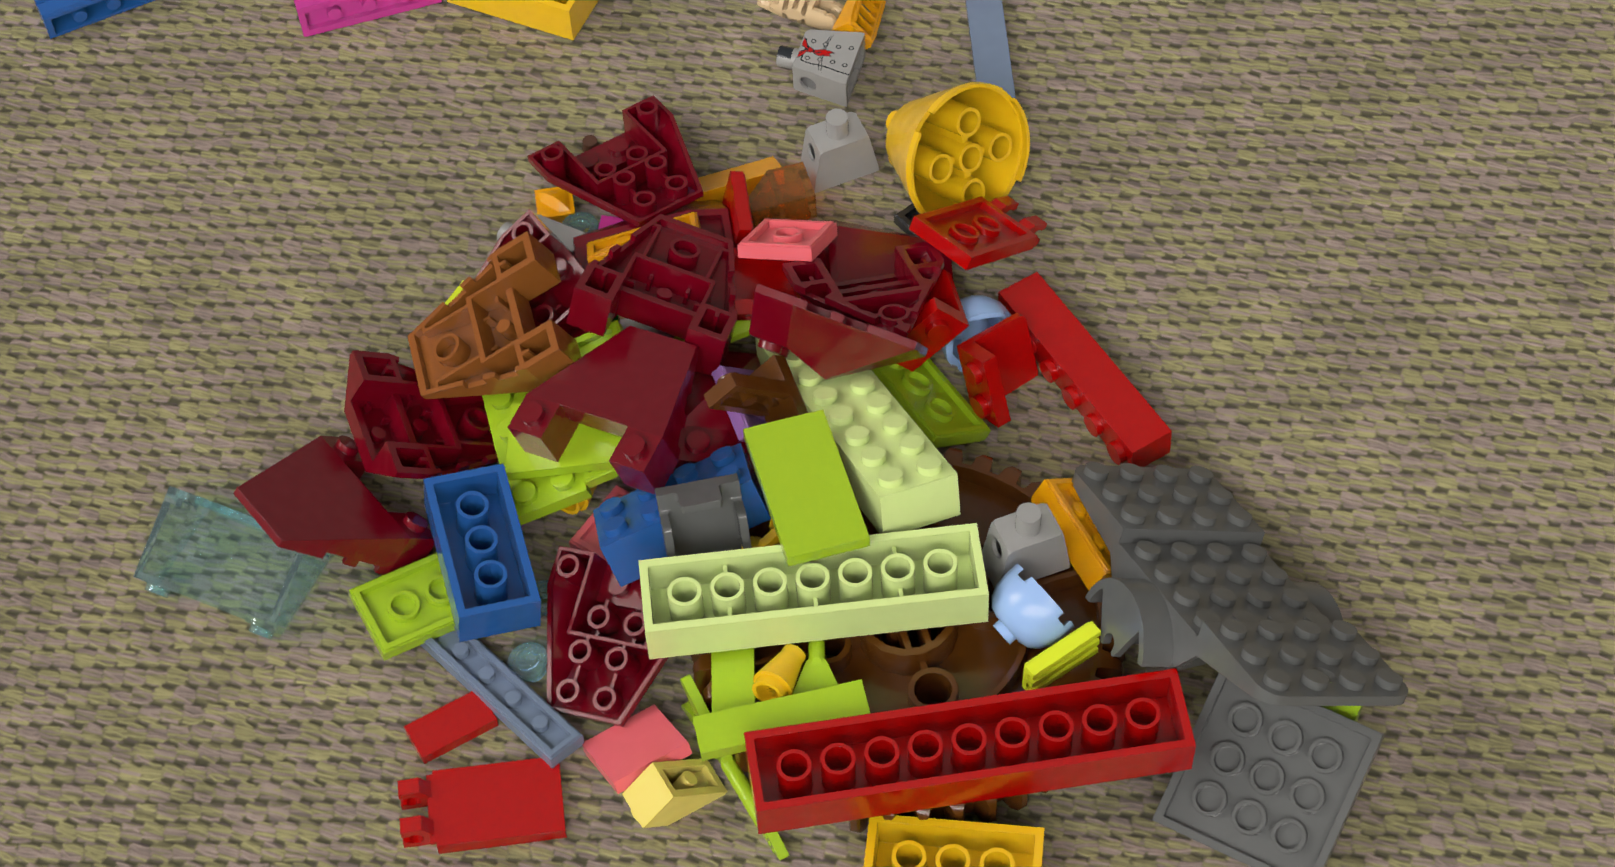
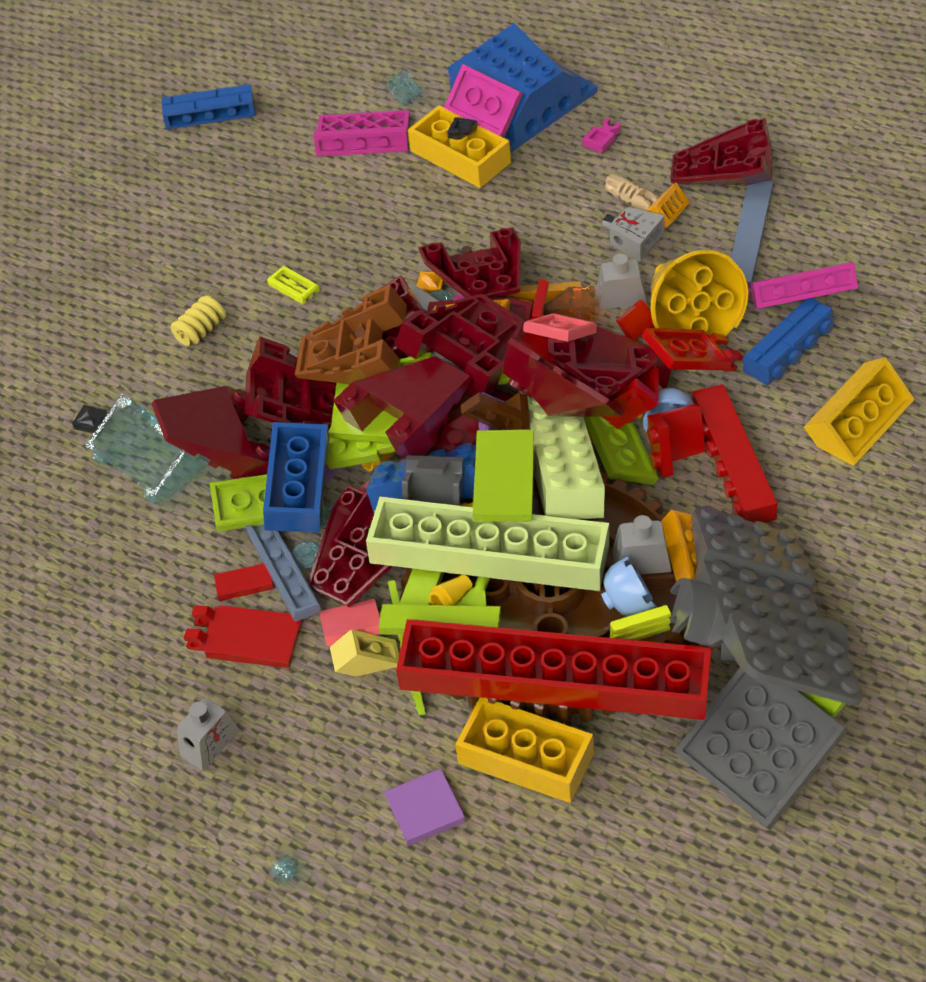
camera: 20 degrees right, 5 degrees down
none -> black tile [72,405,109,434]
none -> light yellow piece [170,295,226,346]
none -> neon yellow tile [267,266,320,305]
none -> red tile [616,300,655,340]
none -> blue brick [743,298,834,385]
none -> dark pink fence [748,262,858,309]
none -> yellow slope [804,357,915,466]

